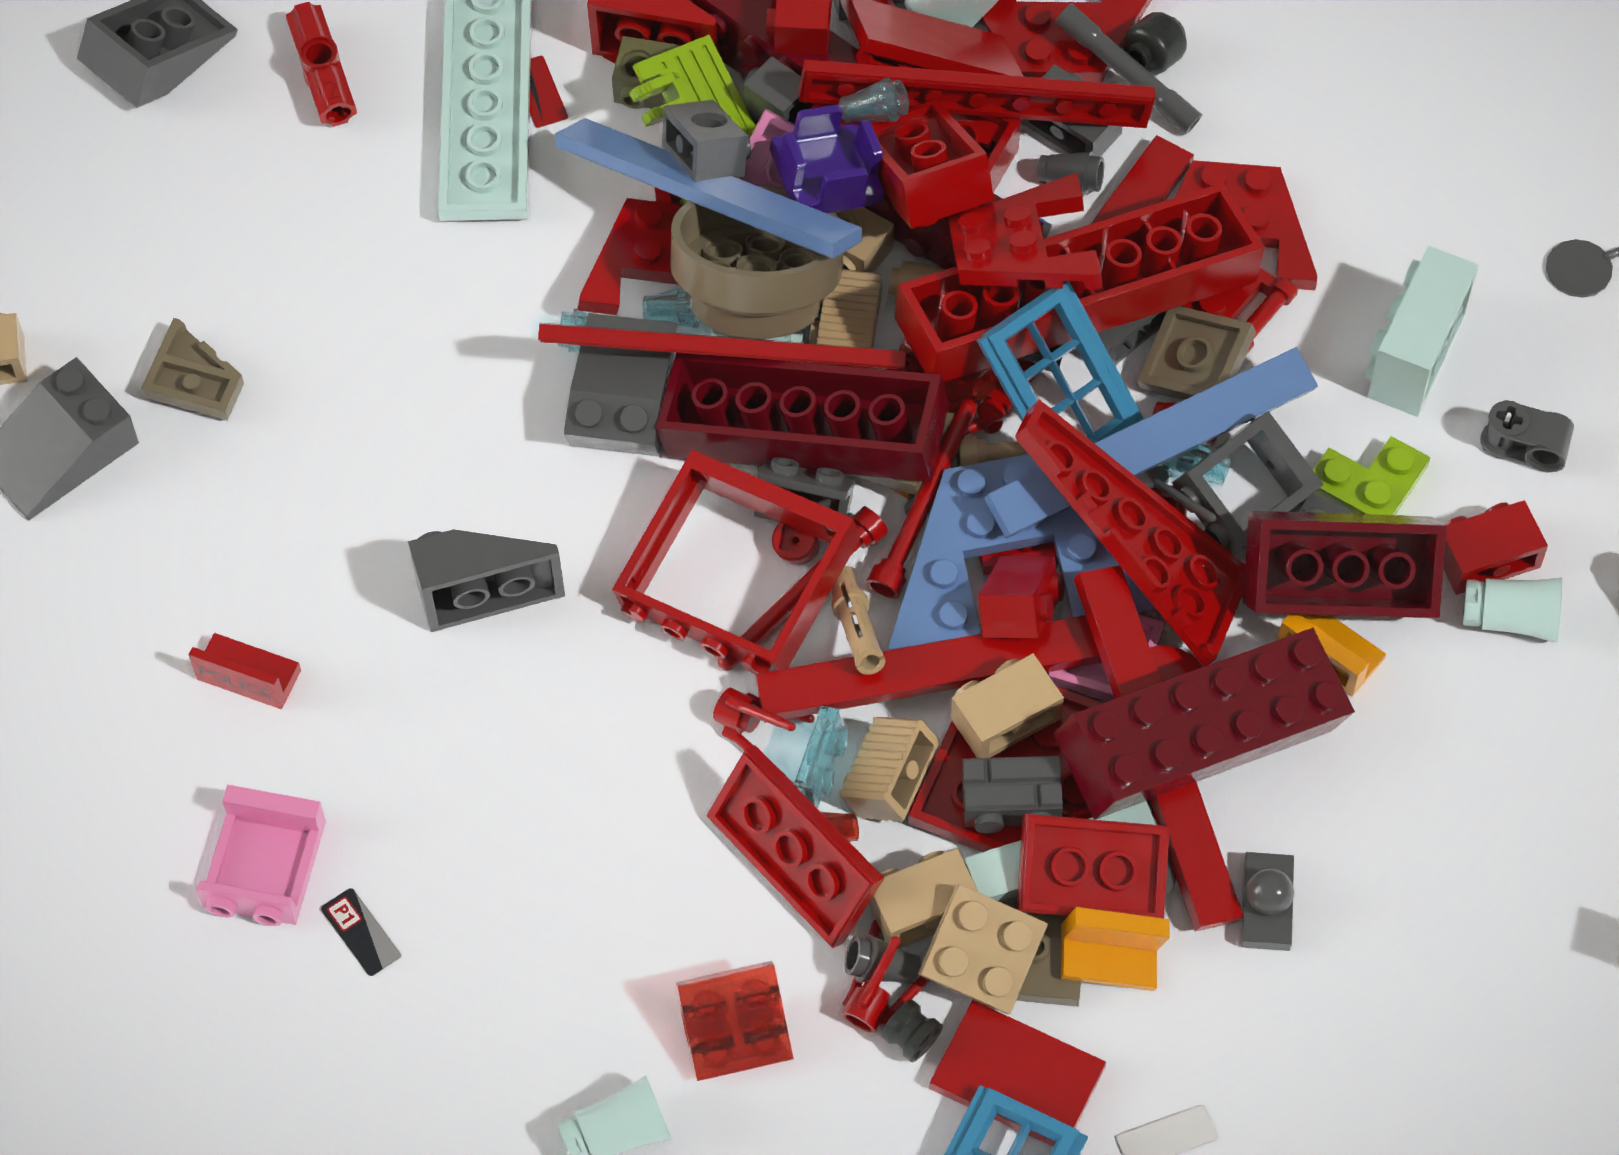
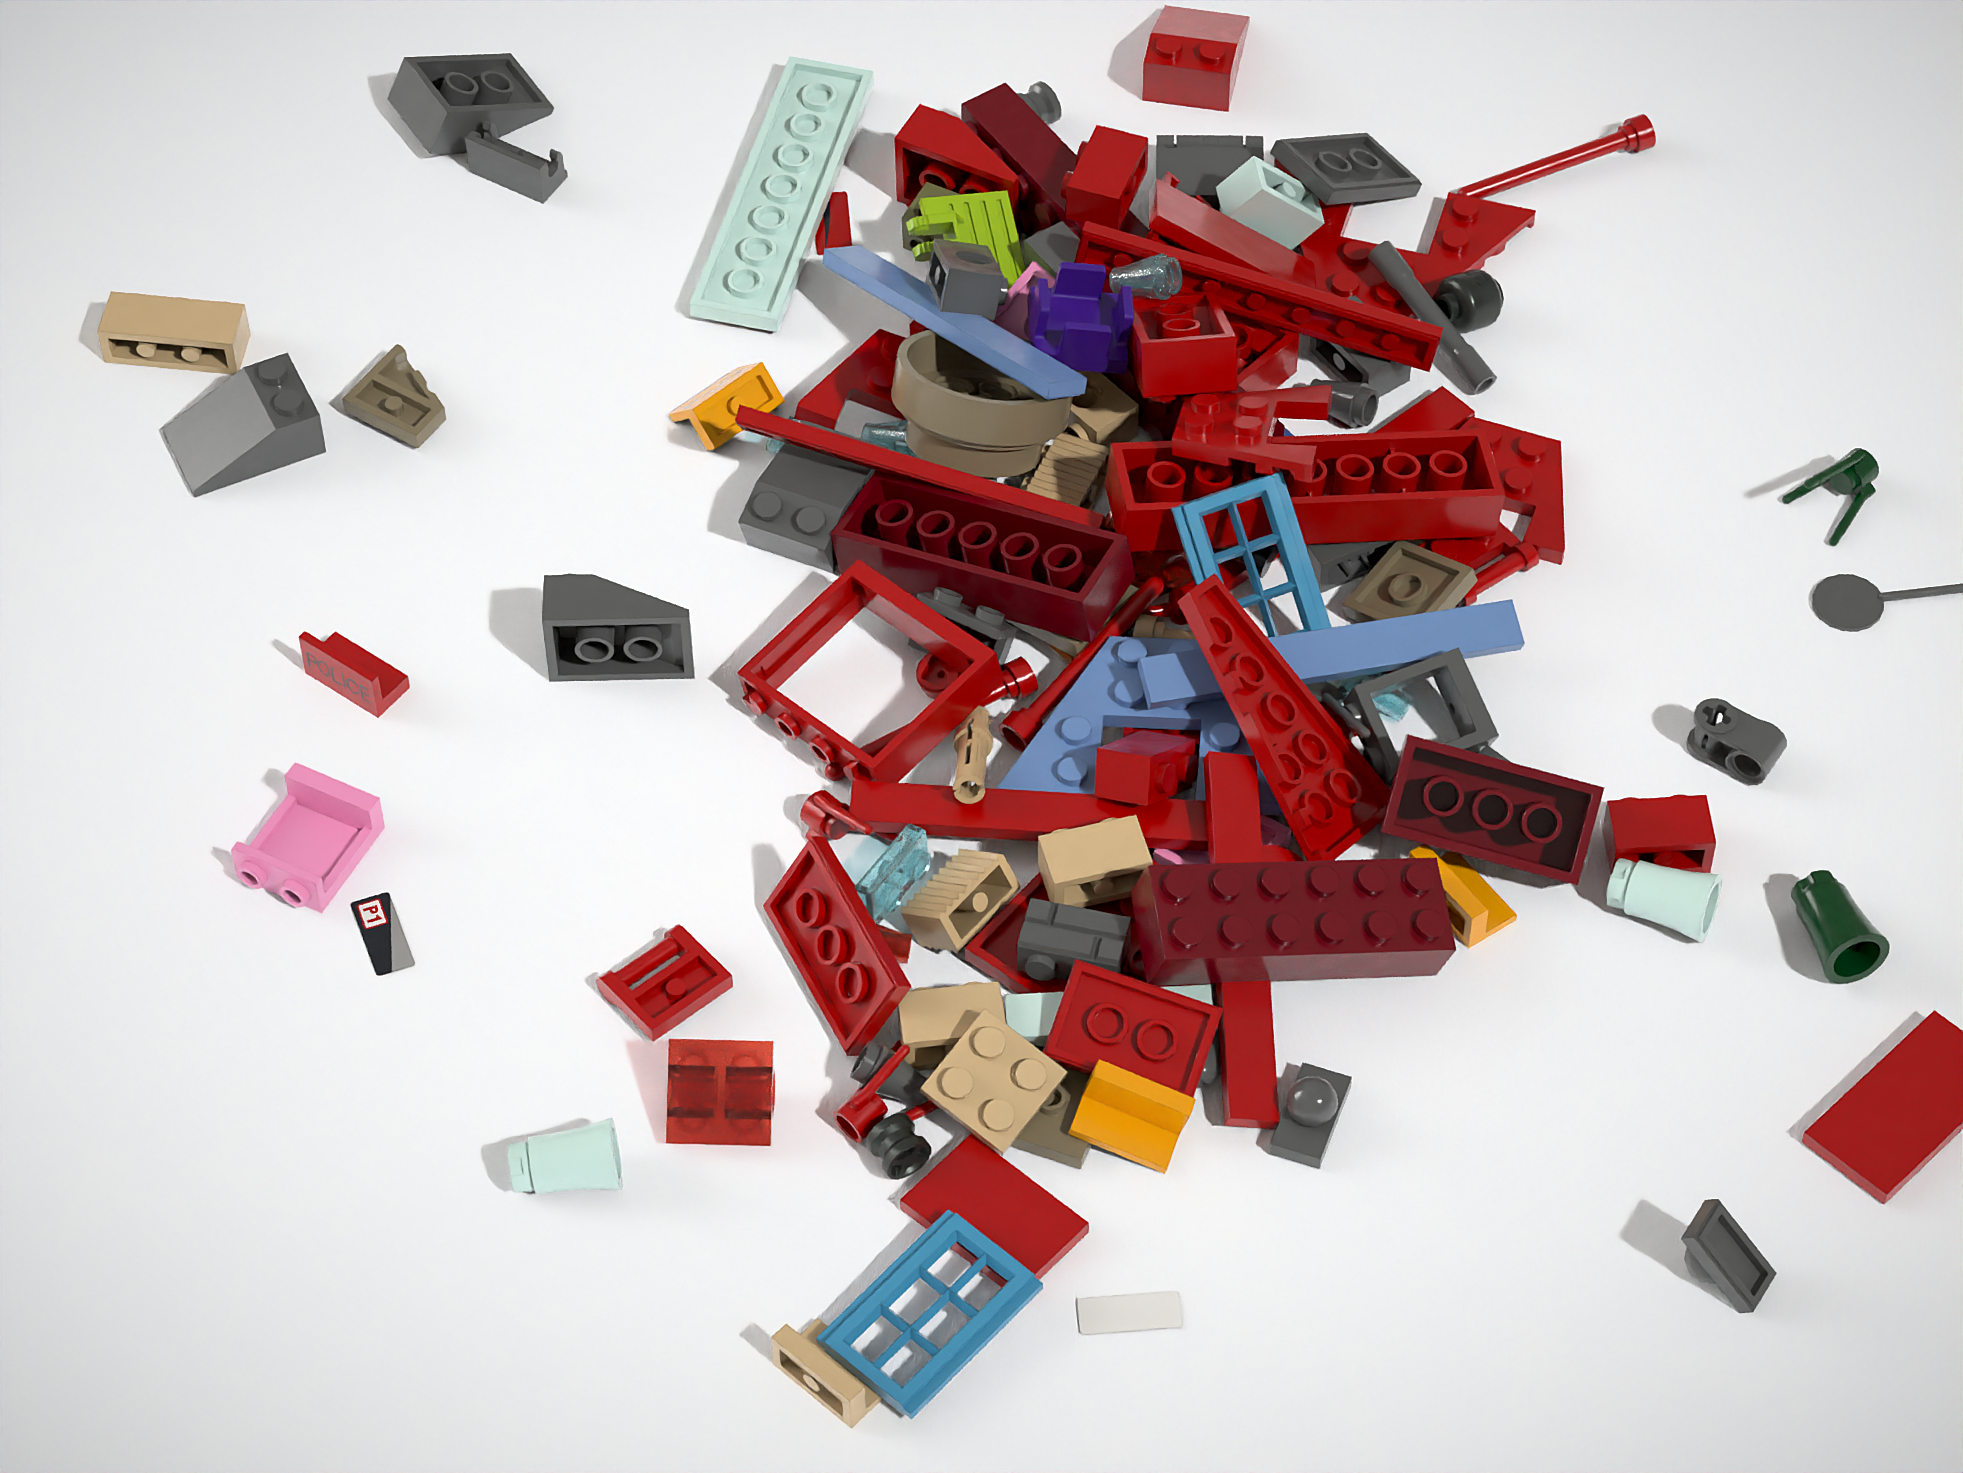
camera: 15 degrees right, 10 degrees down
red piece [285,1,357,127] -> none
lime plate [1313,436,1431,515] -> none
light aqua brick [1365,245,1479,417] -> none
none -> dark grey hinge [465,120,568,204]
none -> red plate [596,924,733,1042]
none -> light orange panel [669,362,785,450]
none -> dark green plant [1782,448,1879,546]

